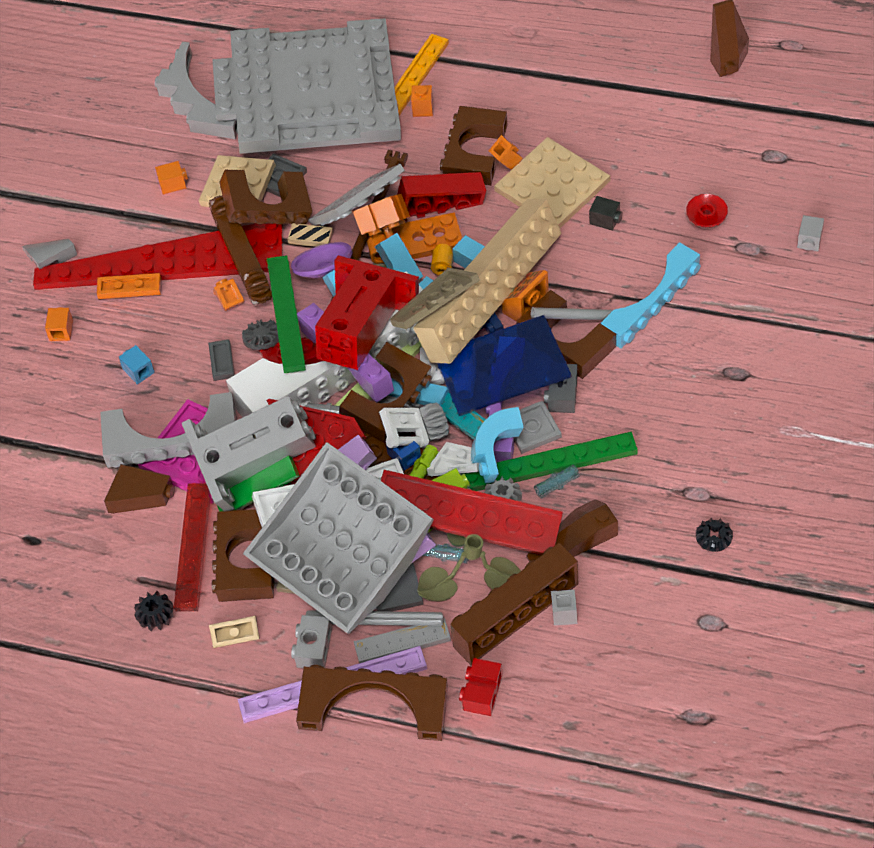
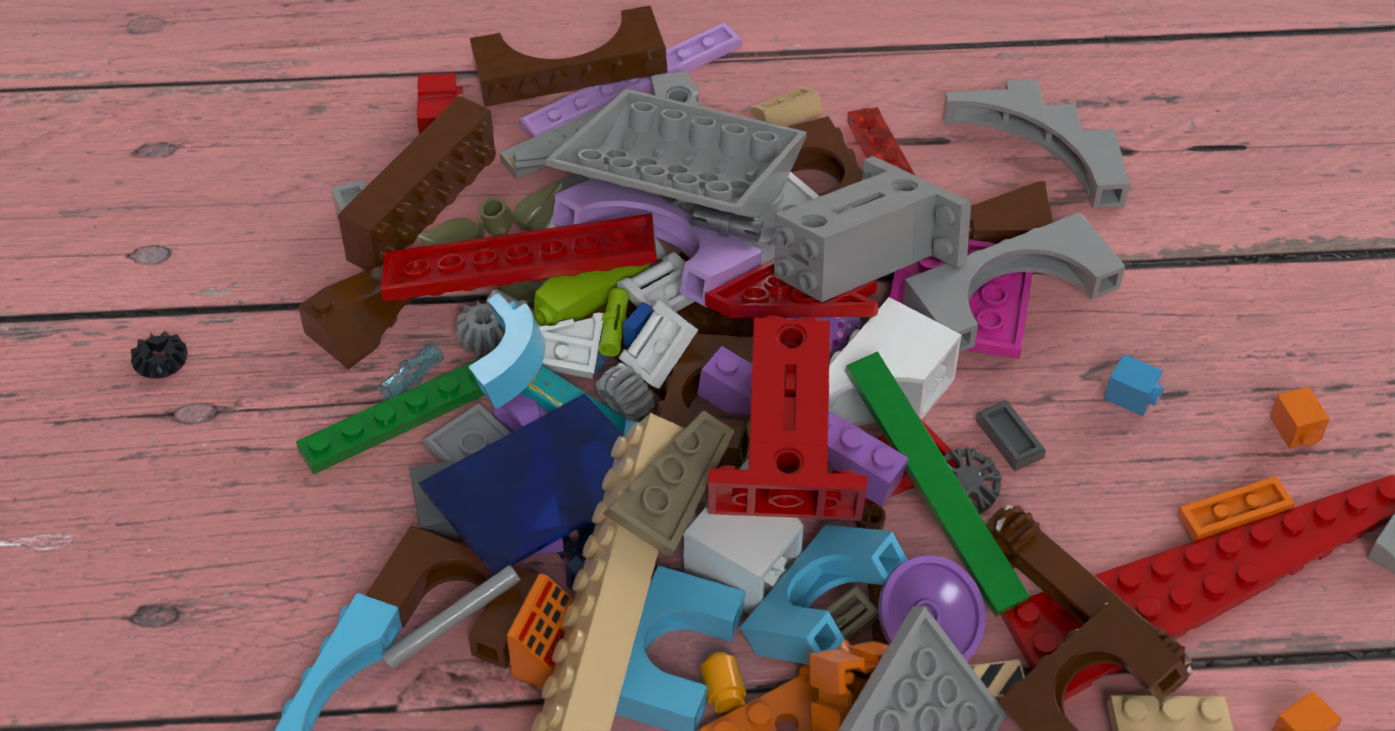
camera: 155 degrees right, 5 degrees down
black gear [134,591,174,631] -> none
orange bracket [213,278,244,311] -> none
none -> light grey arch [943,79,1130,208]

